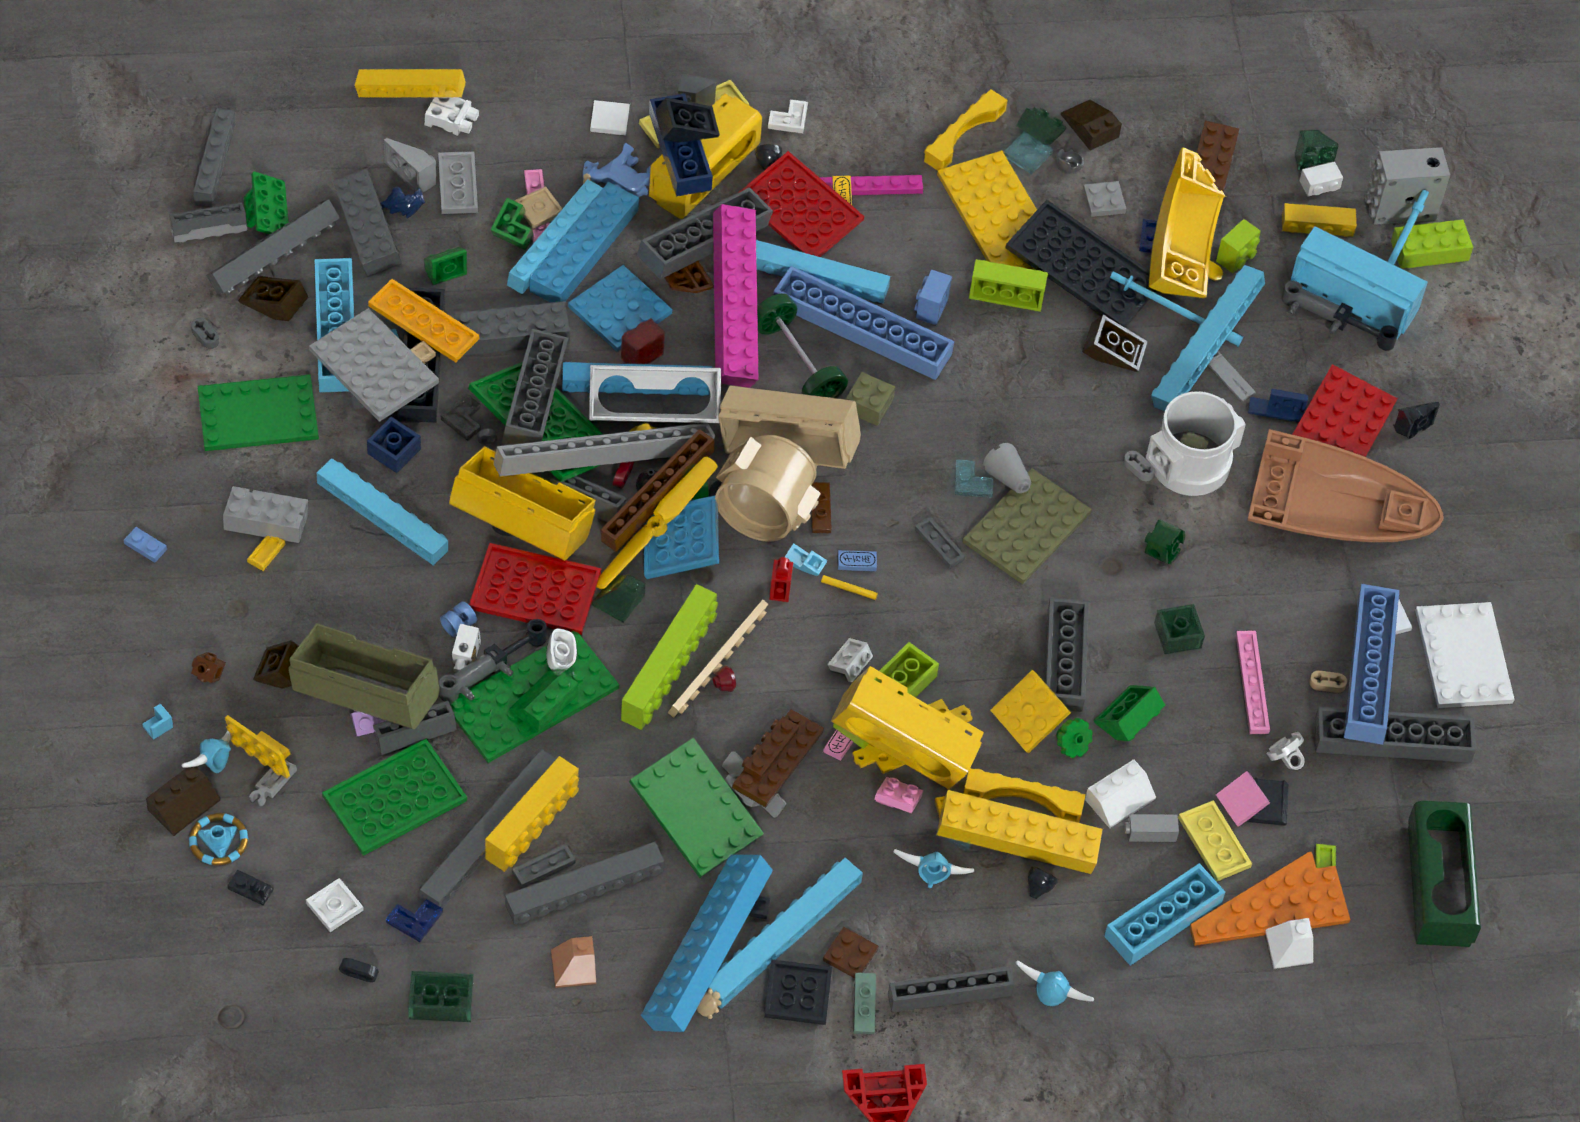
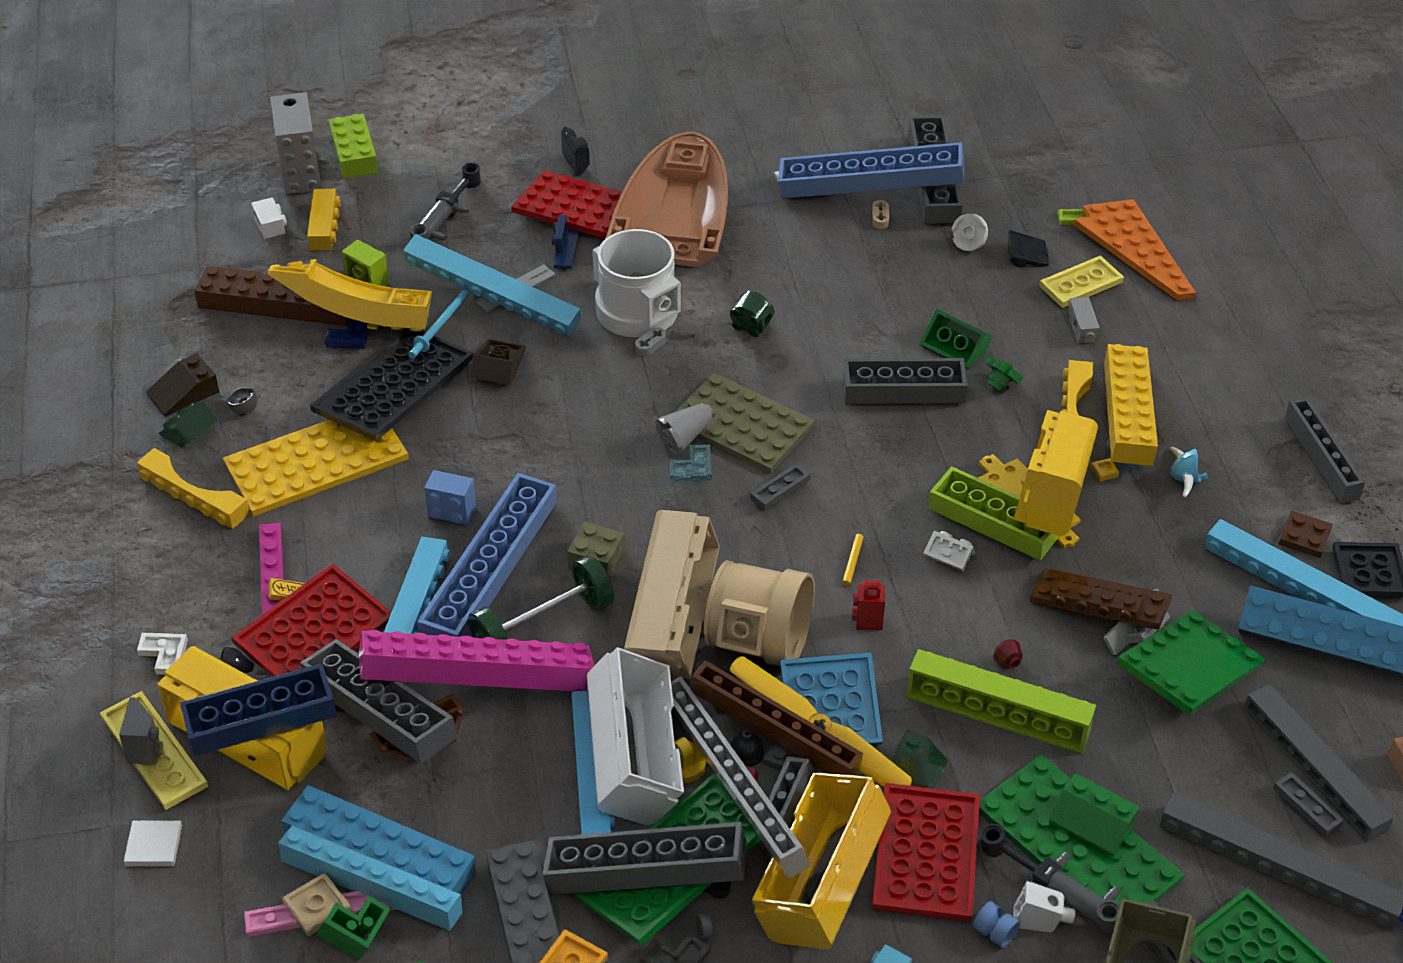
camera: 90 degrees left, 10 degrees down
yellow brick [485,756,579,872] -> none
white piece [547,629,577,672] -> none
dark azure plate [568,265,672,352] -> none
medium blue animal [582,143,651,197] -> none
clear red brick [621,318,665,364] -> none
black slope [655,98,720,143] -> none
tan plate [668,599,768,718] -> none
medium azure slope [785,543,827,576] -> none
bright pink tile [824,730,853,761] -> none
medium blue tile [838,550,877,571] -> none
sand green plate [854,973,876,1034] -> none
bright pink plate [874,777,923,813] -> none
lime brick [969,259,1048,312] -> none
yellow plate [990,670,1071,753] -> none
clear light blue plate [1004,131,1053,174] -> none
medium azure helmet [1016,961,1094,1006] -> none
black helmet [1028,866,1059,899] -> none
light grey plate [1083,181,1126,217] -> none
white slope [1085,760,1156,828] -> none
medium azure brick [1104,863,1225,966] -> none
clear green brick [1154,604,1205,654] -> none
bright pink tile [1216,771,1270,827] -> none
bright pink plate [1236,631,1270,734] -> none
white slope [1265,918,1313,969] -> none
medium azure piece [1290,226,1428,339] -> none
clear green slope [1295,130,1339,170] -> none
medium azure bar [1388,190,1429,265] -> none
dark green piece [1408,801,1481,947] -> none
white plate [1415,602,1514,708] -> none

